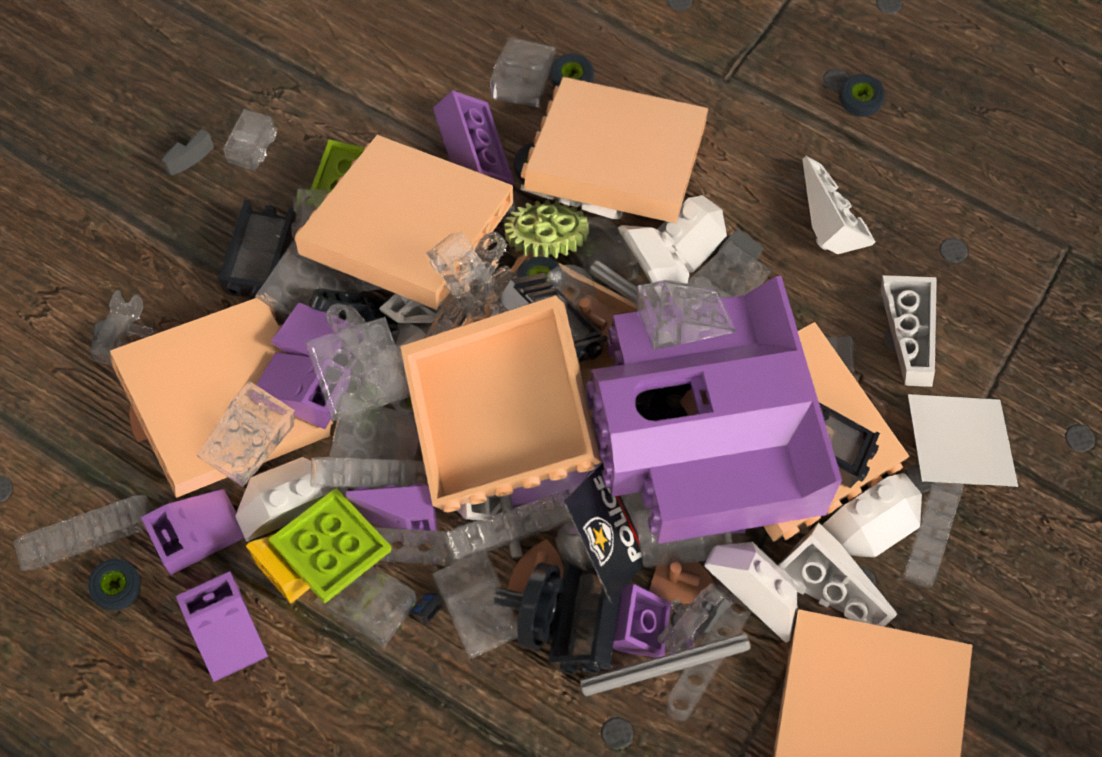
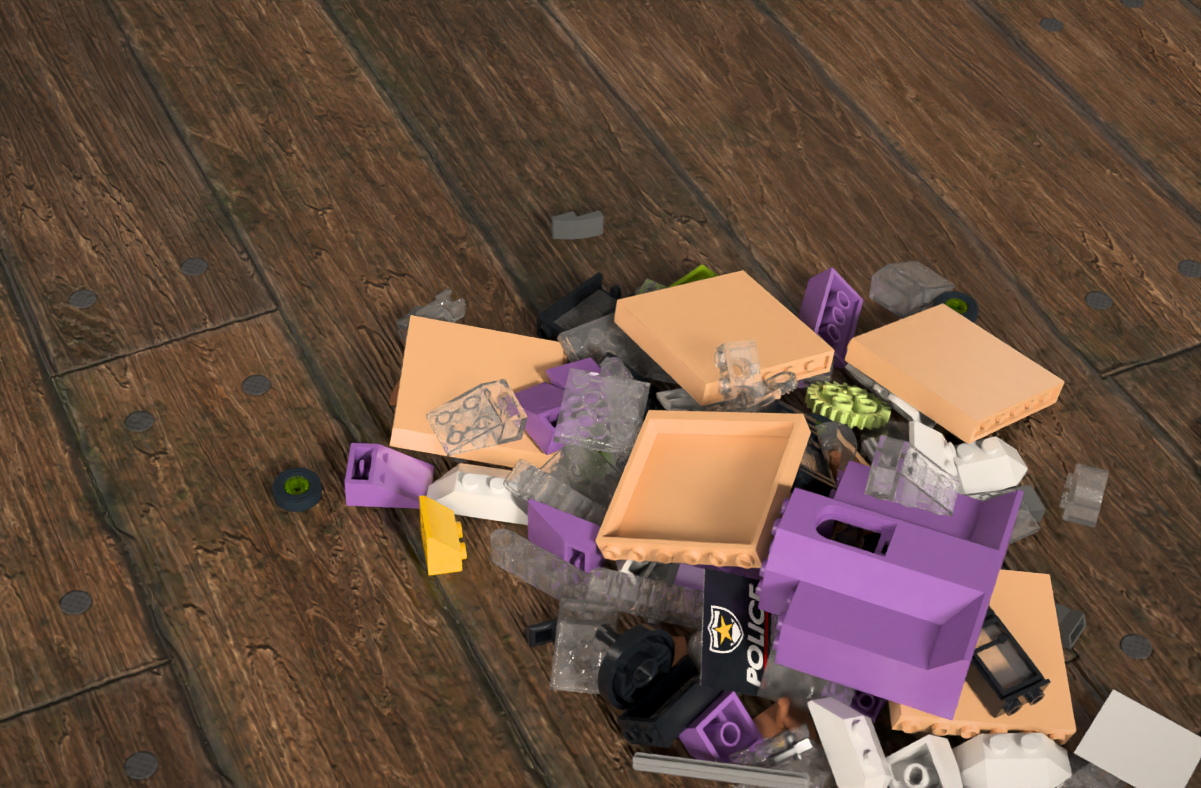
camera: 30 degrees right, 20 degrees down
clear beam [13,495,152,571] -> none
medium lavender slope [176,572,268,682] -> none
clear brick [223,109,277,171] -> none
lime plate [269,488,391,604] -> none
clear slope [314,567,417,648] -> none
white wedge [802,156,875,254] -> none
white wedge [881,275,936,387] -> none
none -> clear brick [1060,463,1109,528]

